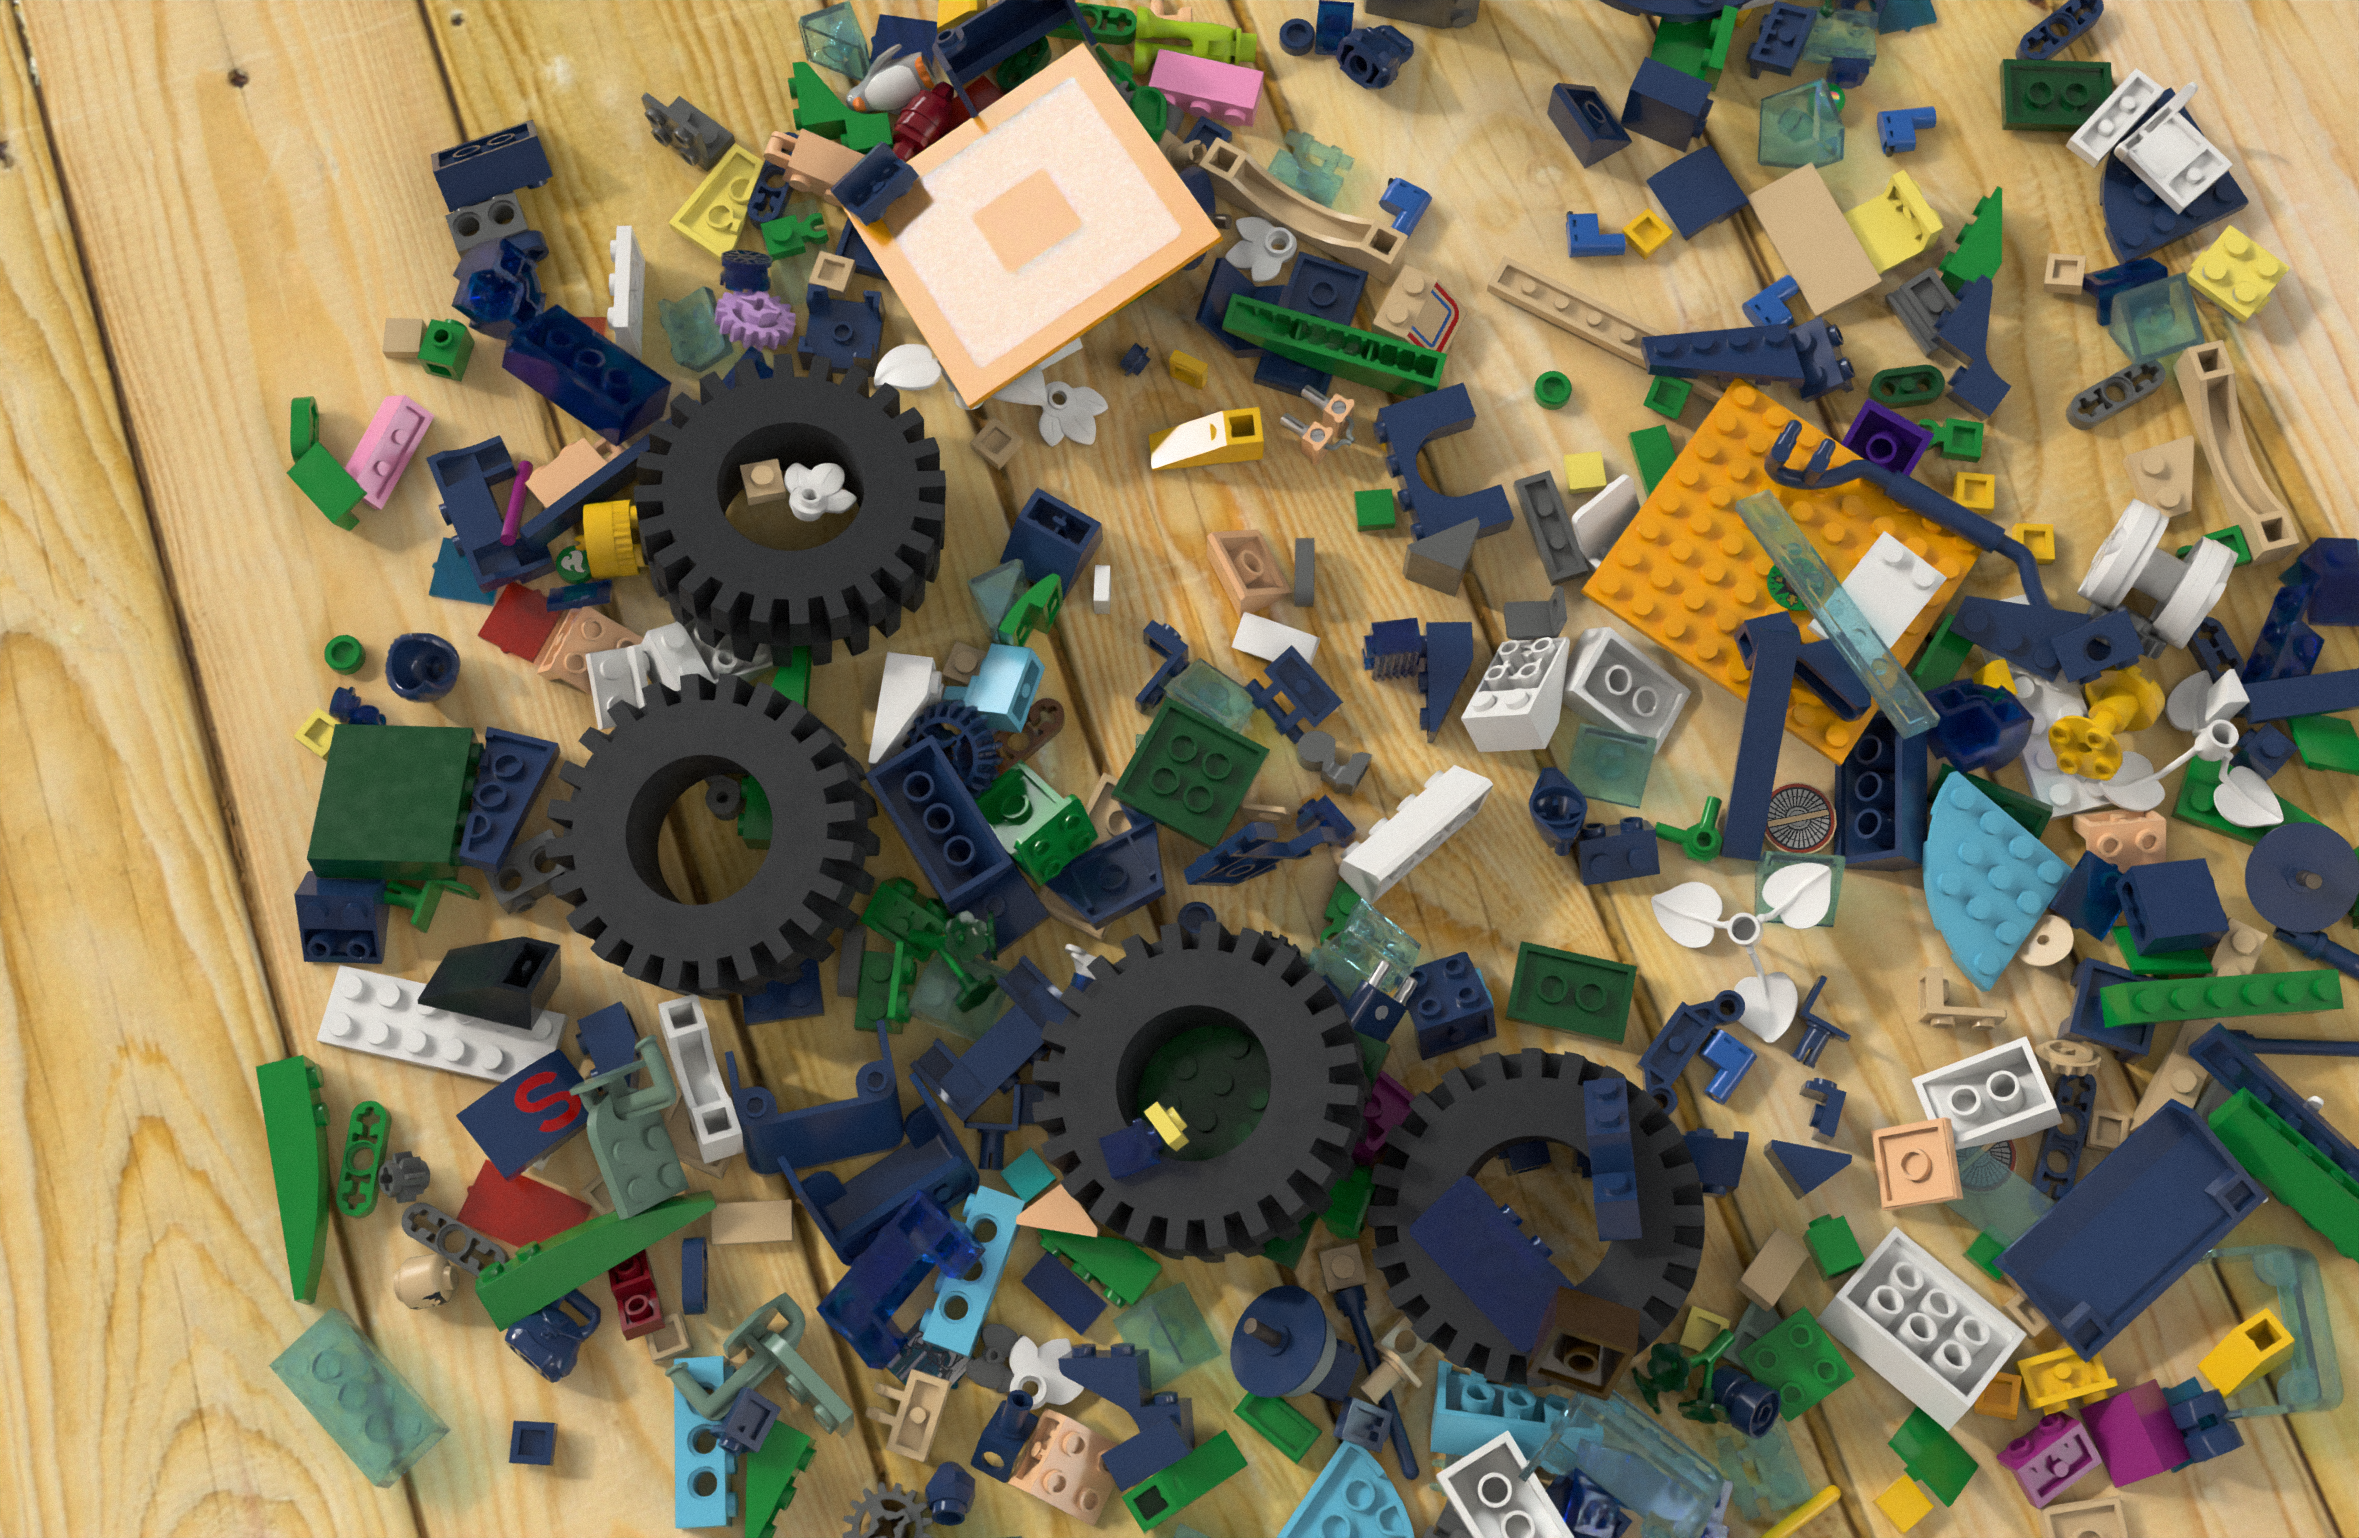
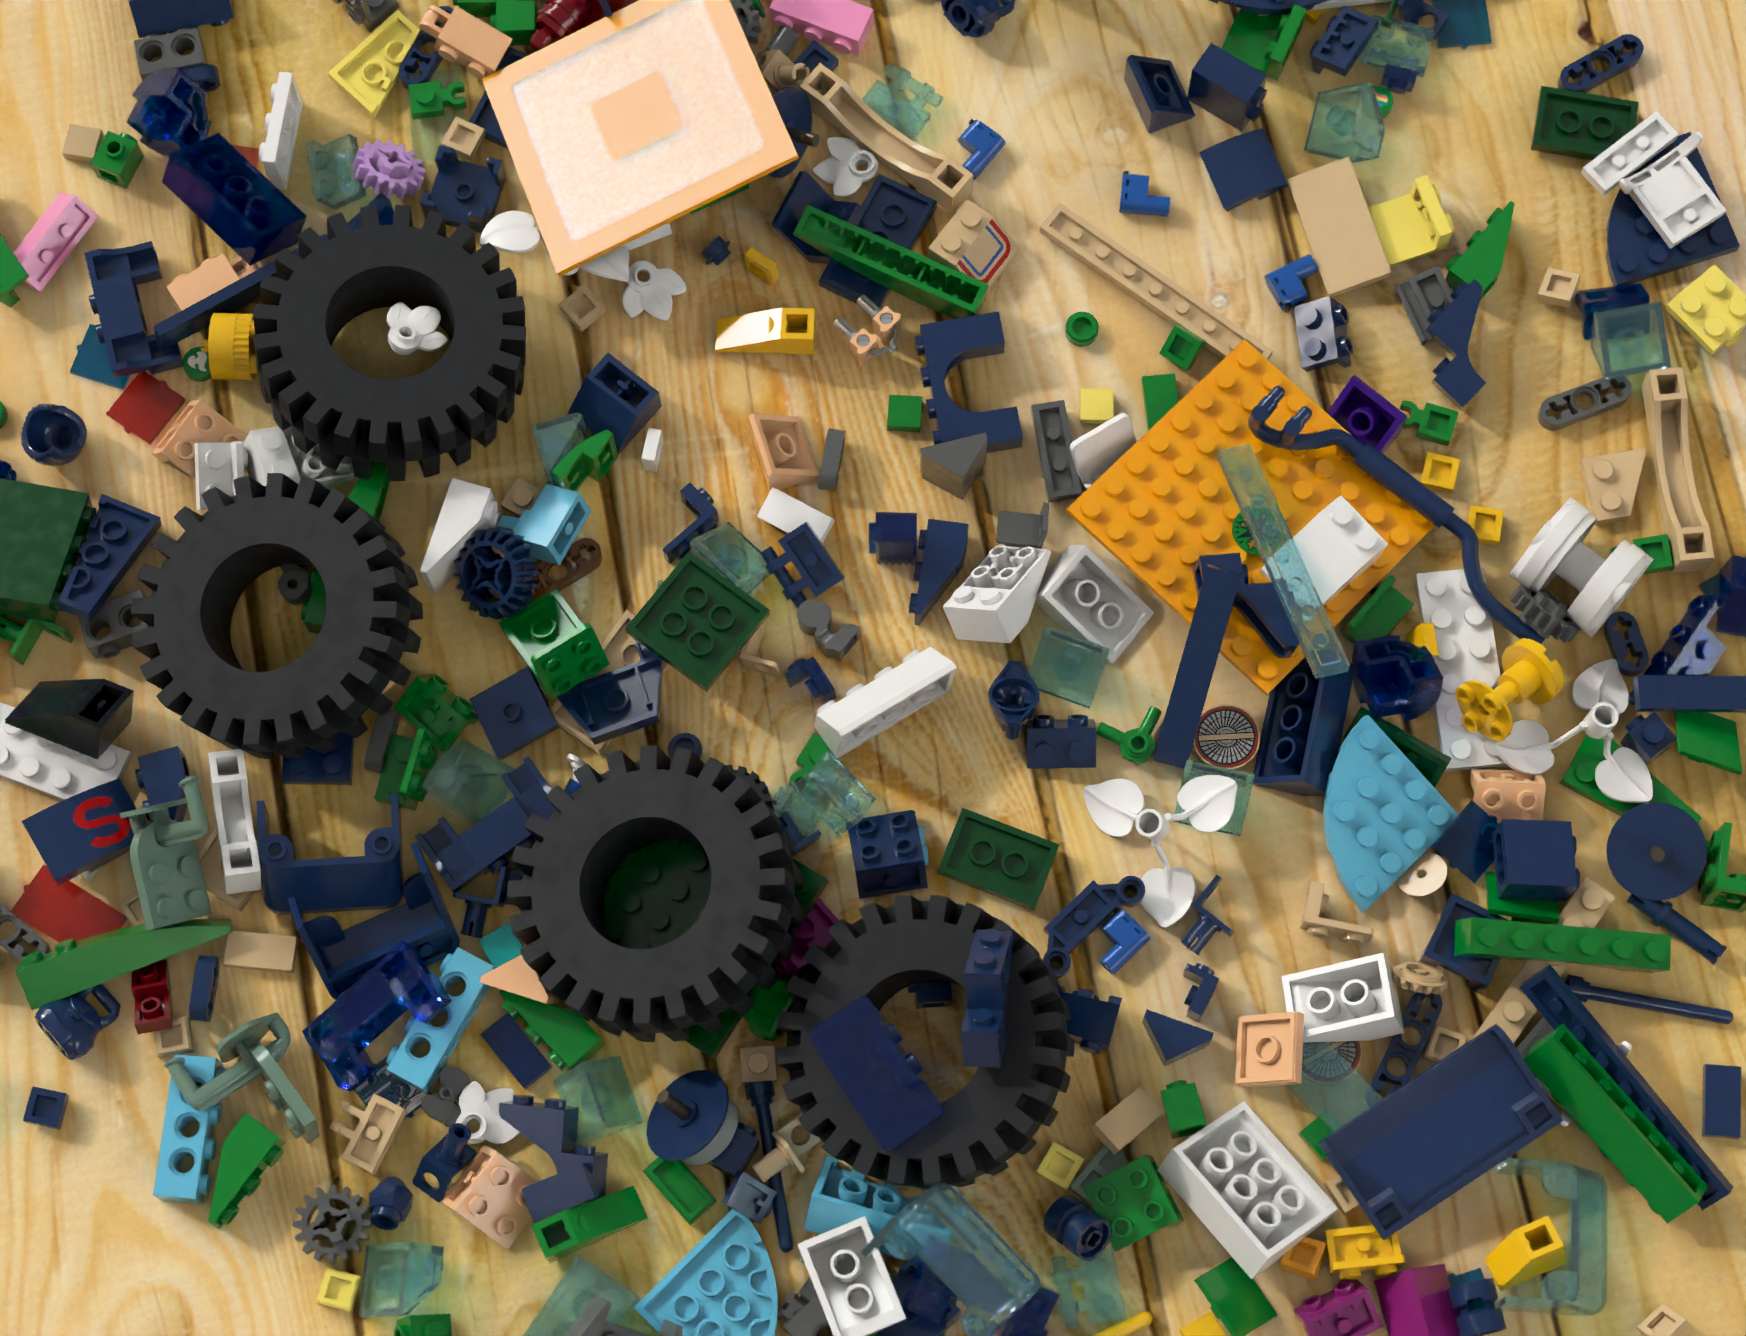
camera: 10 degrees right, 0 degrees up
magenta bar [500,461,533,546] -> none
clear blue piece [546,580,613,612] -> none
dark blue bracket [709,1387,781,1456] -> none
clear blue wheel [719,250,773,293] -> none
tan plate [740,459,786,506] -> none
dark blue bracket [831,141,919,226] -> none
dark blue slope [865,735,1014,914] -> none
dark green plant [908,911,998,1013] -> none
clear blue bracket [1098,1117,1163,1180] -> none
green tile [1129,86,1167,143] -> none
light yellow plate [1144,1102,1189,1152] -> none
dark blue wing [1183,821,1343,887] -> none
dark blue piece [1343,959,1418,1043] -> none
dark brown slope [1526,1285,1640,1401] -> none
yellow tile [1621,208,1673,260] -> none
dark green plant [1631,1329,1736,1424] -> none
dark blue wing [1640,324,1805,389] -> none
dark green plate [1868,365,1945,409] -> none
blue piece [1877,106,1936,157] -> none
dark blue wing [1948,596,2091,683] -> none
dark blue brick [2050,606,2145,685] -> none
white slope [2205,669,2249,723] -> none

